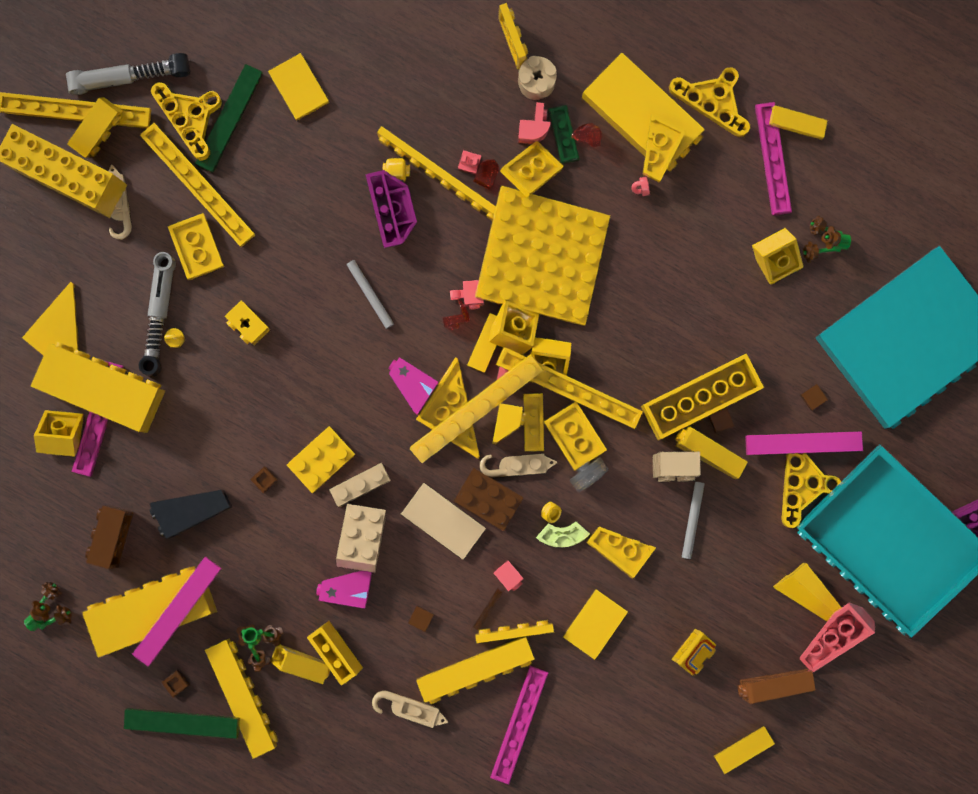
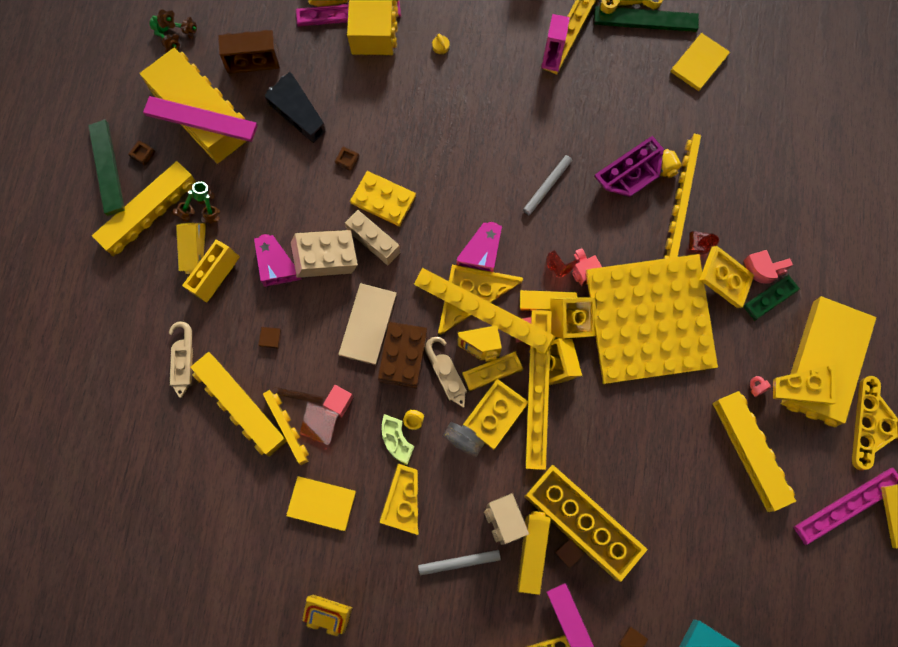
camera: 75 degrees right, 10 degrees down
piece [138,252,176,377] -> none
yellow plate [168,213,224,280] -> none
yellow brick [225,300,270,345] -> none
coral tile [458,150,481,175] -> none
dark pink tile [490,666,548,785] -> none
yellow plate [499,3,528,70] -> none
tan brick [518,56,557,100] -> none
clear red plate [571,123,602,147] -> none
yellow slope [752,228,803,285] -> none
reddish brown plant [803,216,851,263] -> none
none -> clear red piece [299,402,339,445]
none -> dark pink slope [541,14,570,72]
none -> yellow brick [712,391,796,512]

